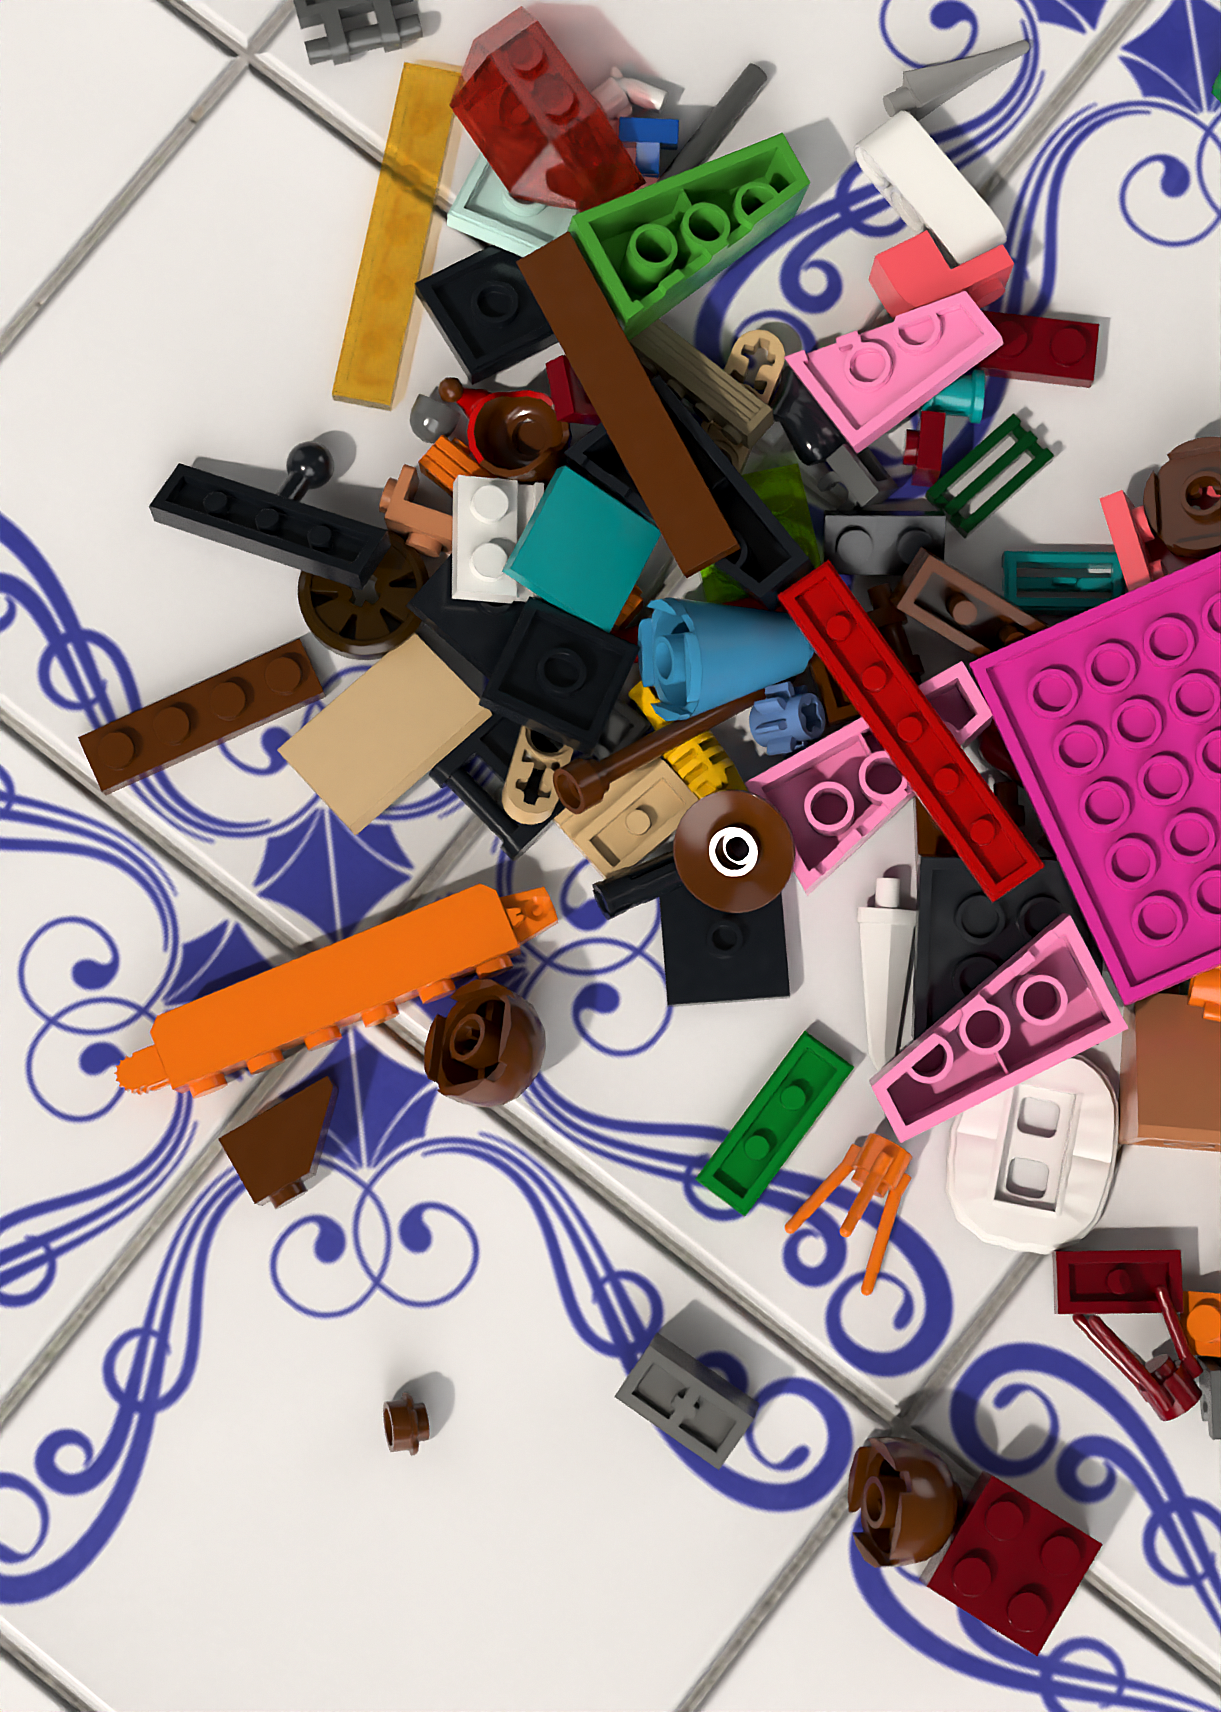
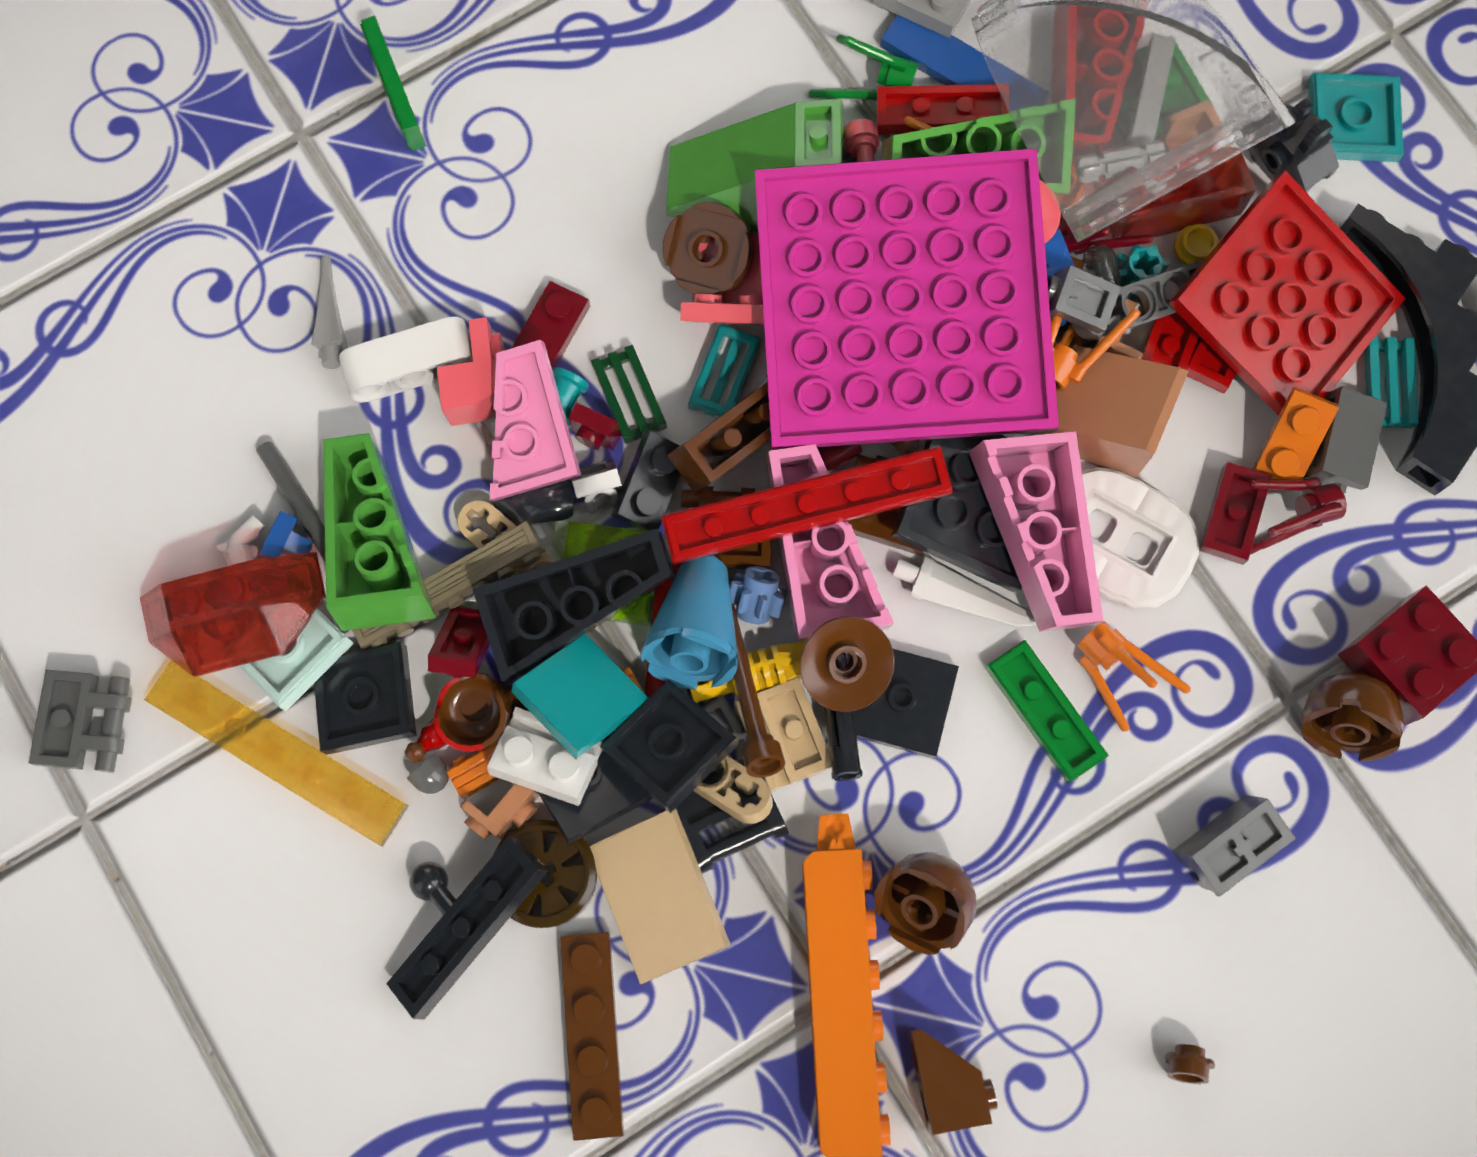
camera: 70 degrees left, 5 degrees down
reddish brown tile [516,231,741,578] -> none

